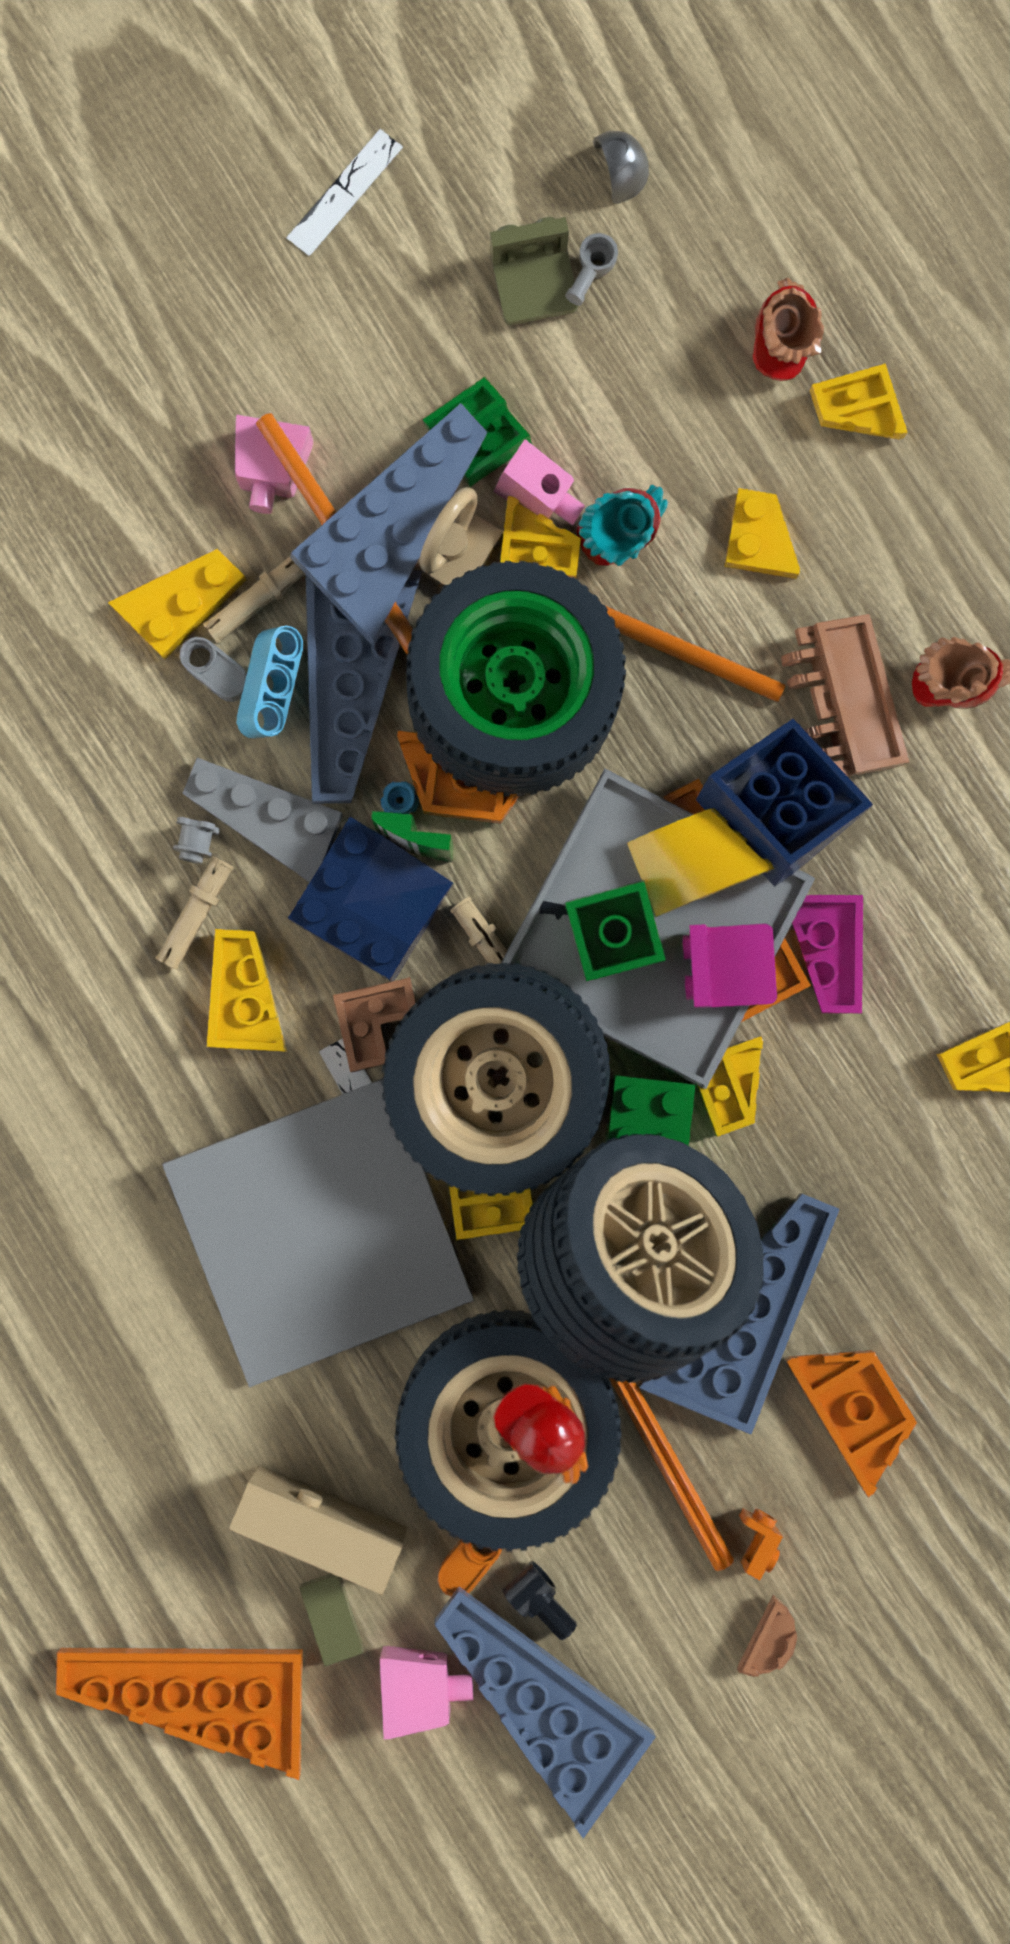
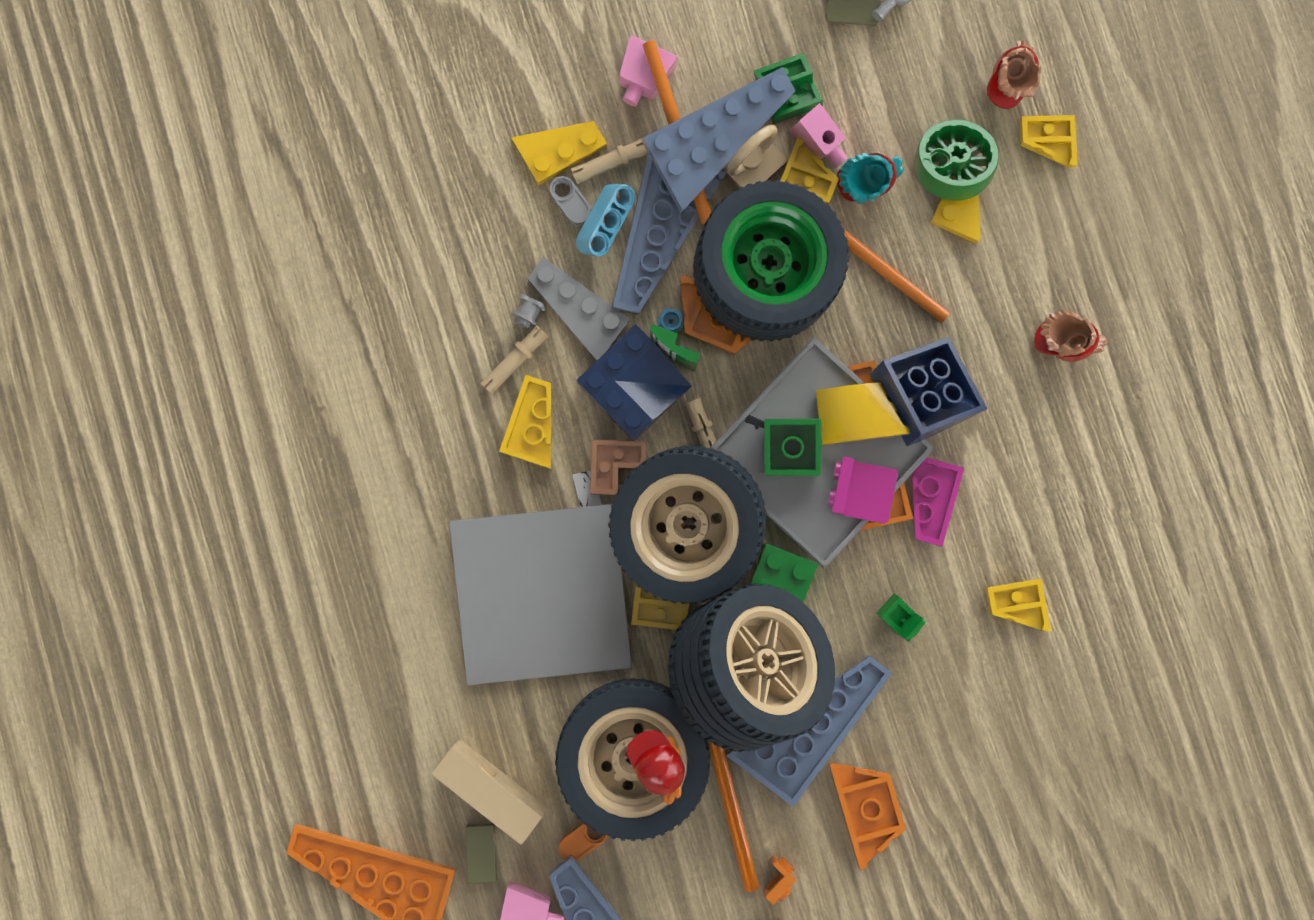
camera: 10 degrees right, 0 degrees up
black axle [502,1560,577,1641] -> none
yellow wing [697,1036,763,1137] -> none
nougat hinge [781,614,909,777] -> none
none -> green bracket [876,593,926,642]
none -> green piece [914,120,998,201]

